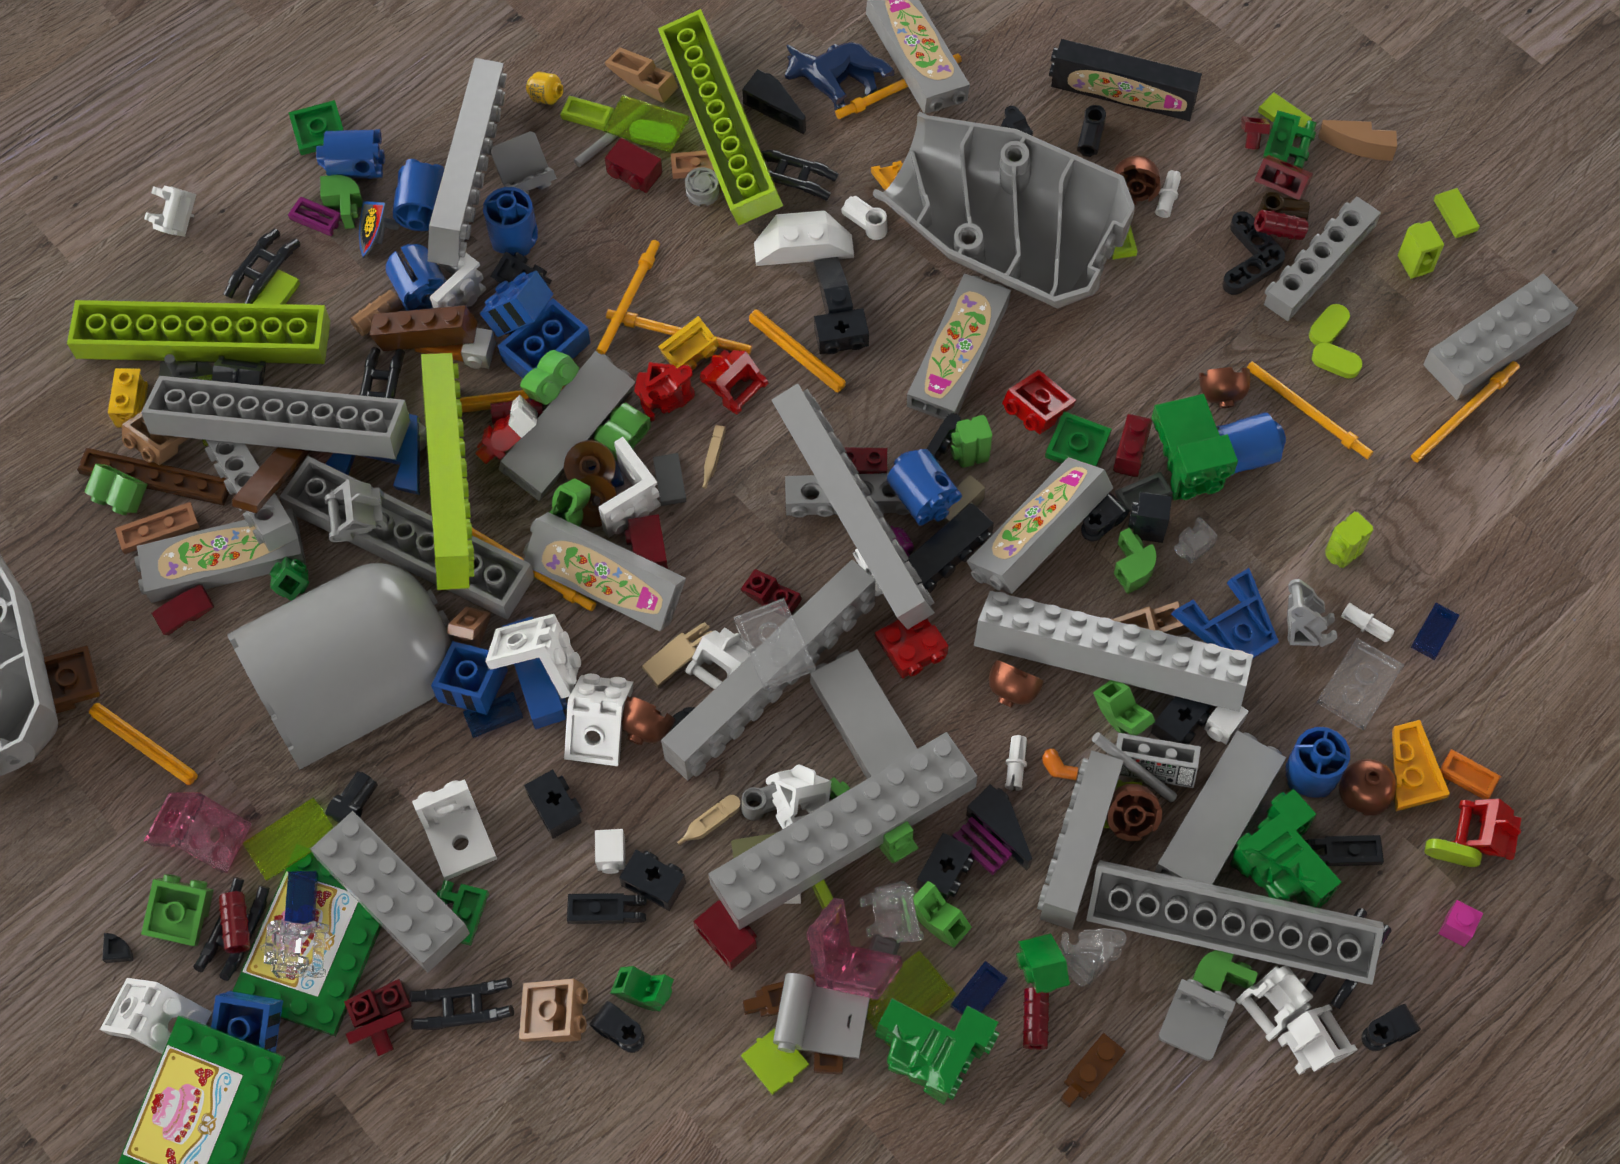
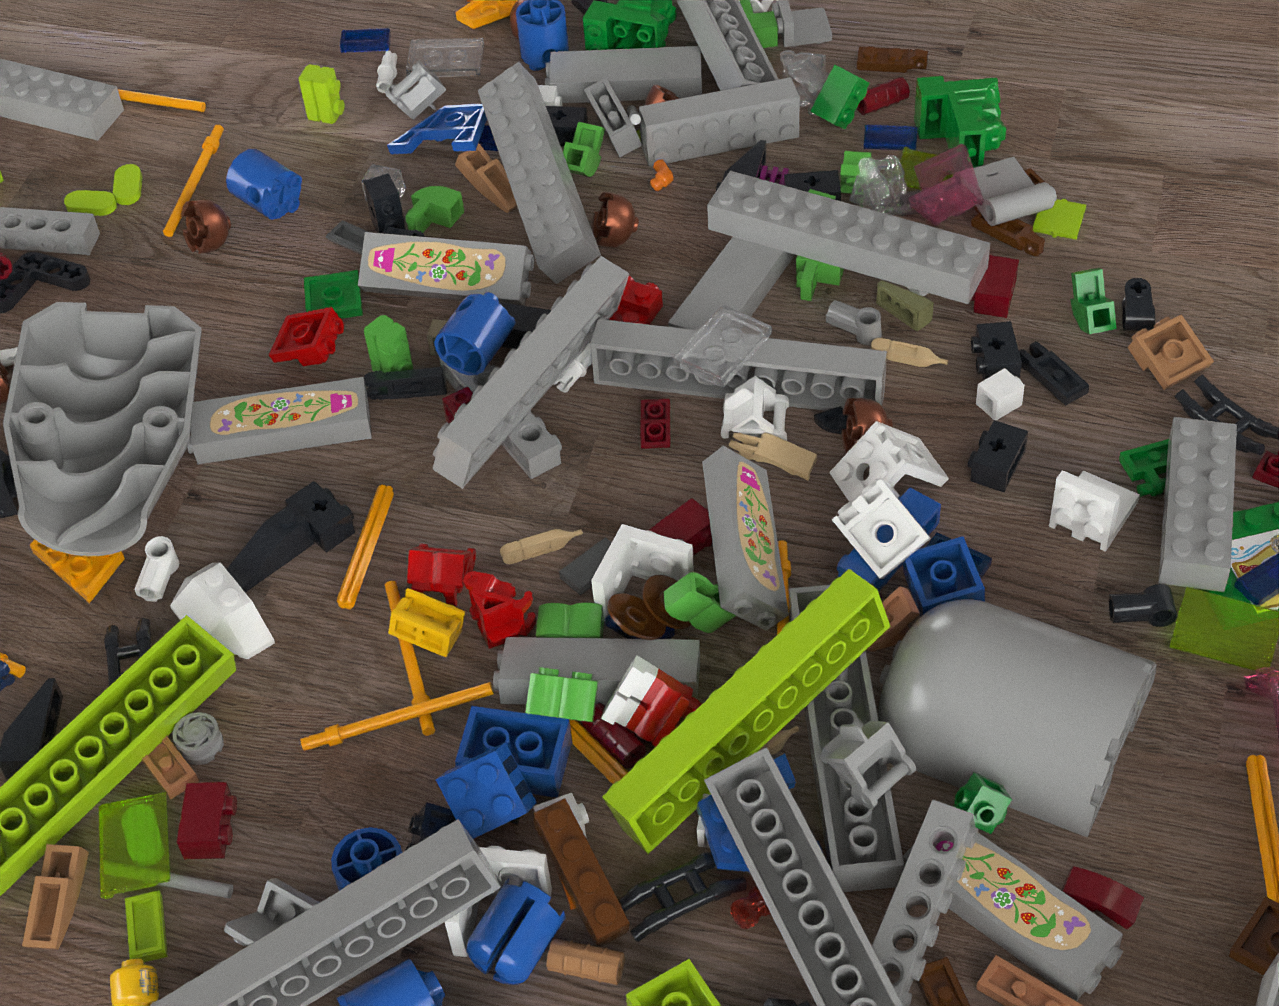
camera: 120 degrees left, 15 degrees down
reddish brown tile [232,447,311,513] -> none
white piece [766,764,831,829] -> none
white axle [1005,735,1027,791] -> none
dark red brick [1113,414,1153,477] -> none
green brick [1151,394,1238,500] -> none

